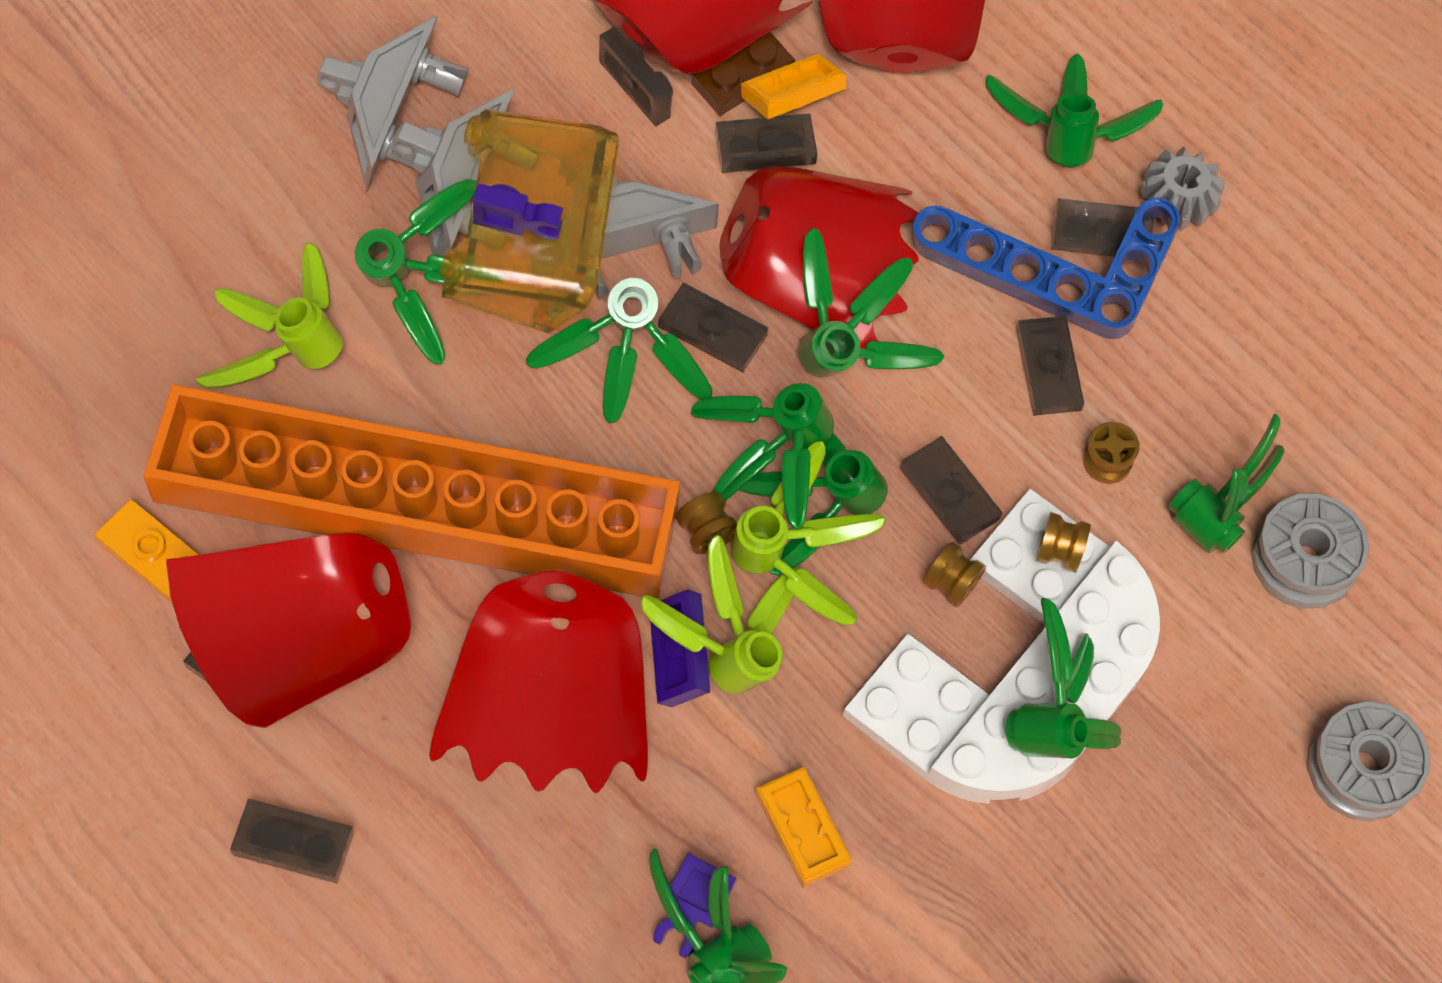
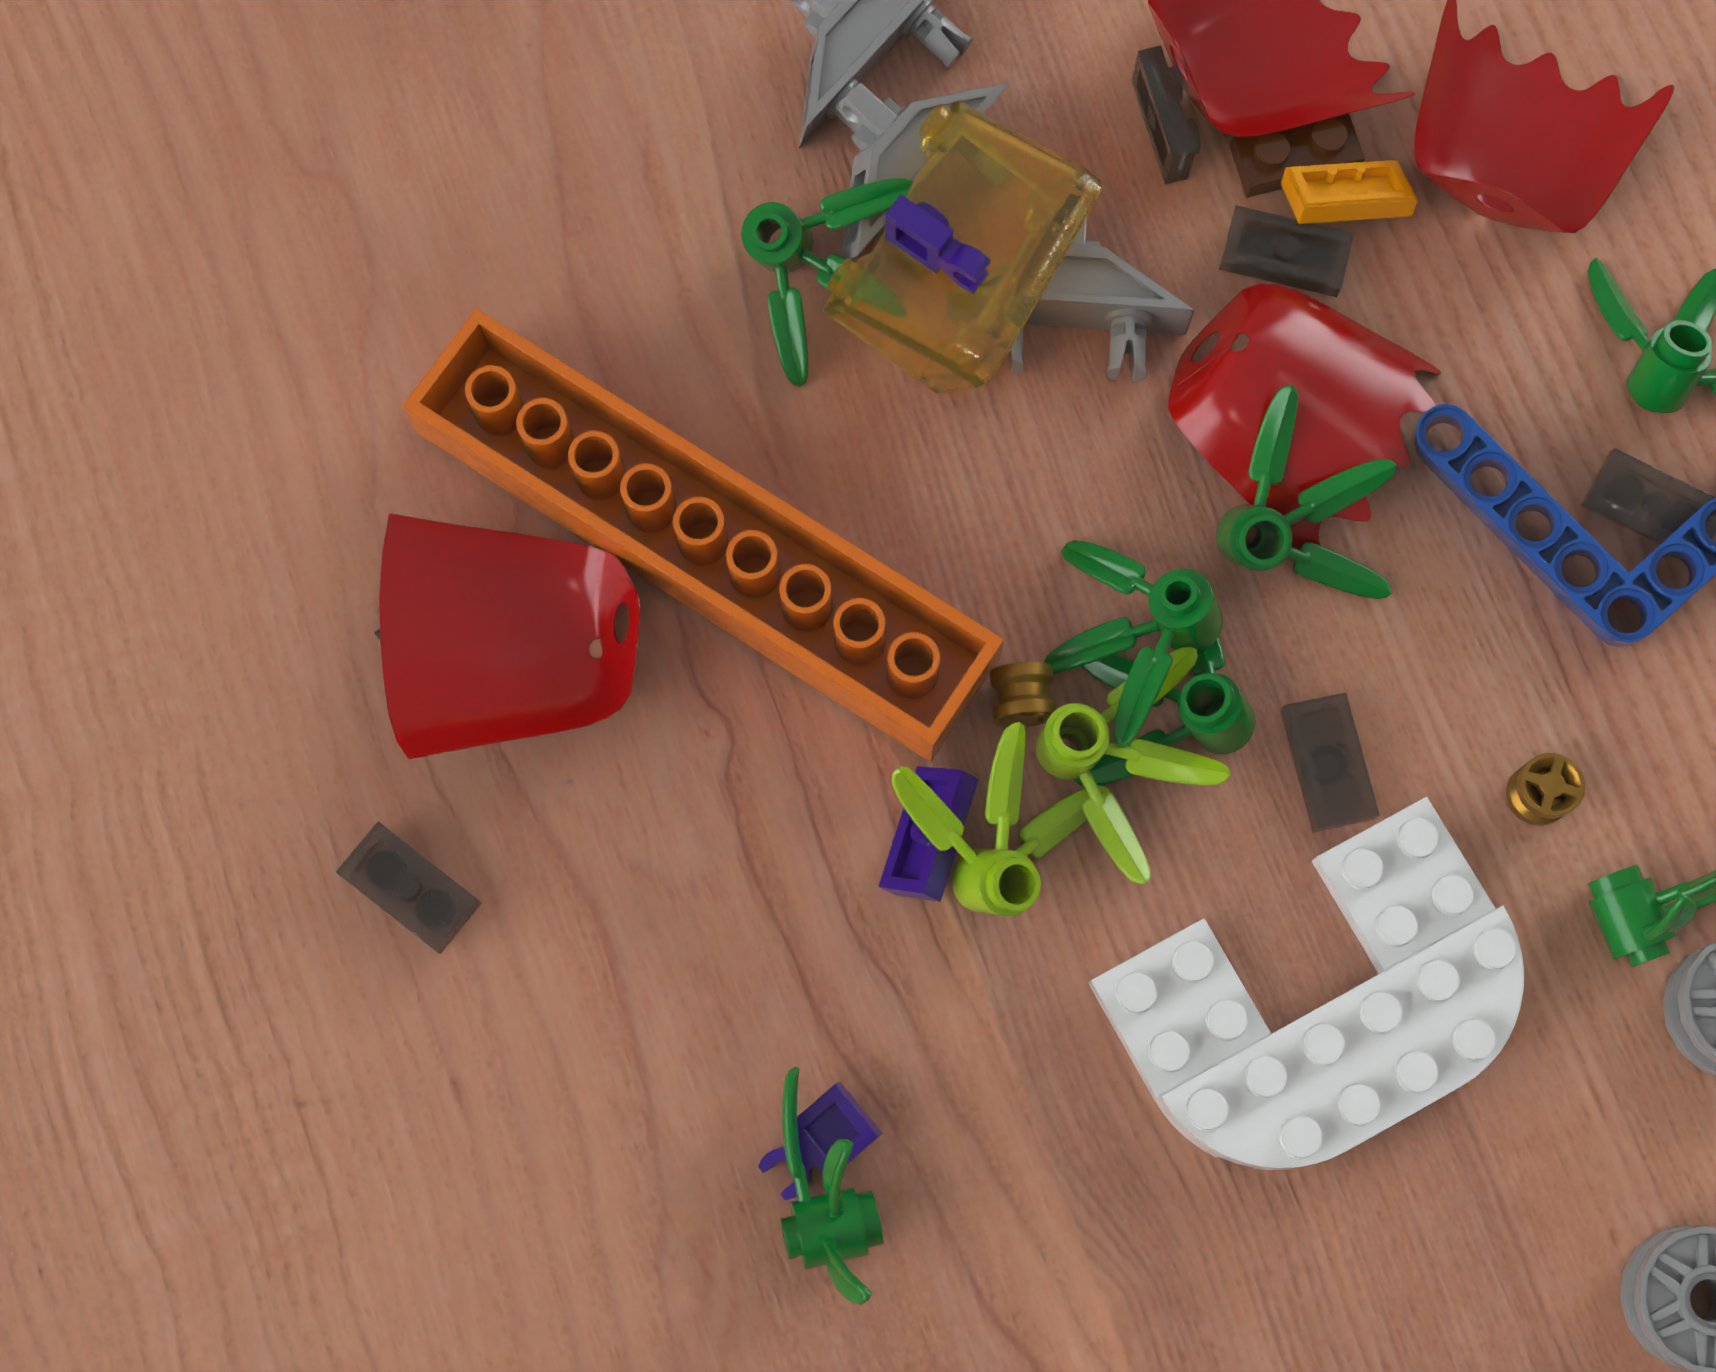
camera: 30 degrees right, 10 degrees up
light orange plate [94,499,199,604] -> none
lime plant [196,243,343,388] -> none
red piece [429,570,648,793] -> none
green plant [526,278,712,424] -> none
clear smoke plate [658,282,769,373] -> none
light orange plate [755,767,853,888] -> none
pearl gold wheel [923,542,987,607] -> none
green plant [1005,598,1121,759] -> none
clear smoke plate [1016,316,1085,416] -> none
pearl gold wheel [1036,512,1091,573] -> none

